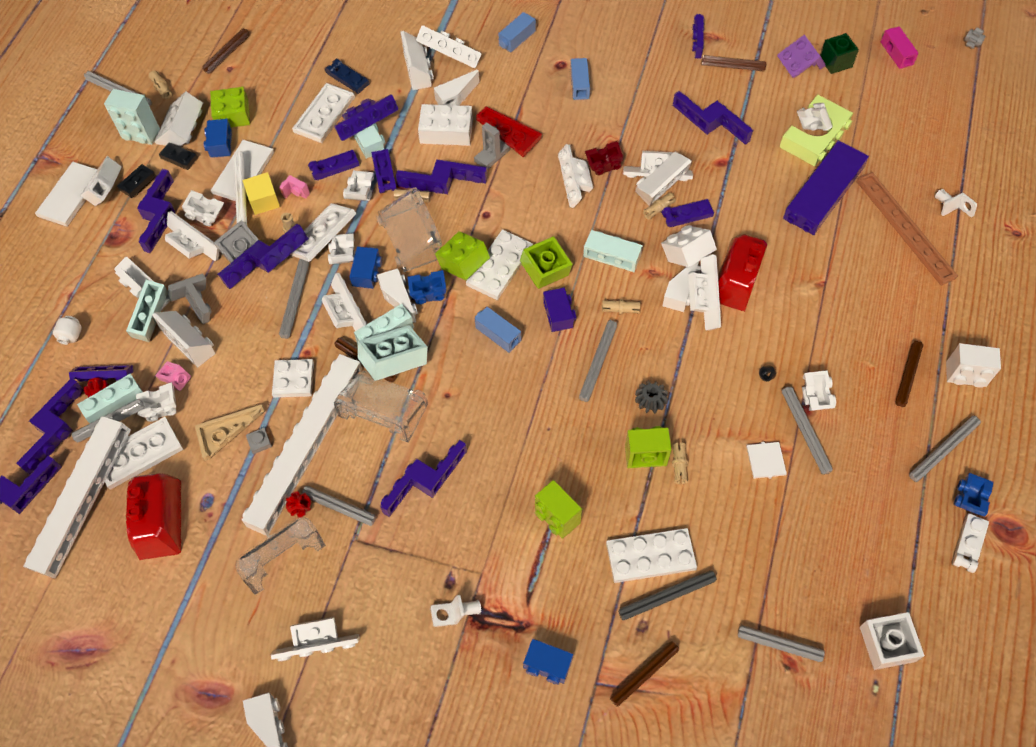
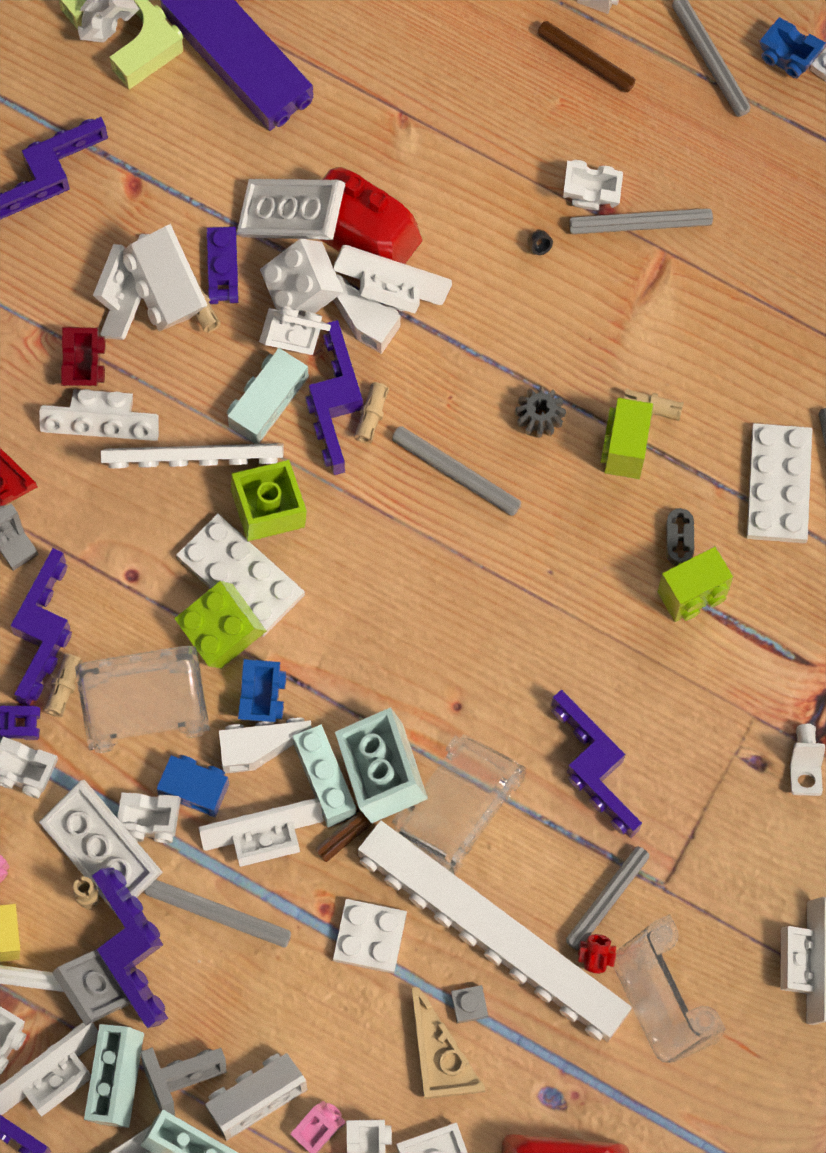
camera: 80 degrees left, 10 degrees up
medium blue brick [475,307,521,353] -> none
dark purple brick [543,287,576,332] -> none
white piece [746,442,787,479] -> none
none -> light aqua brick [84,1024,144,1128]
none -> white plate [101,443,284,468]
none -> white tile [237,179,345,240]
none -> white bracket [259,306,331,355]
none -> dark purple bracket [305,320,363,475]
none -> dark grey beam [666,508,695,566]

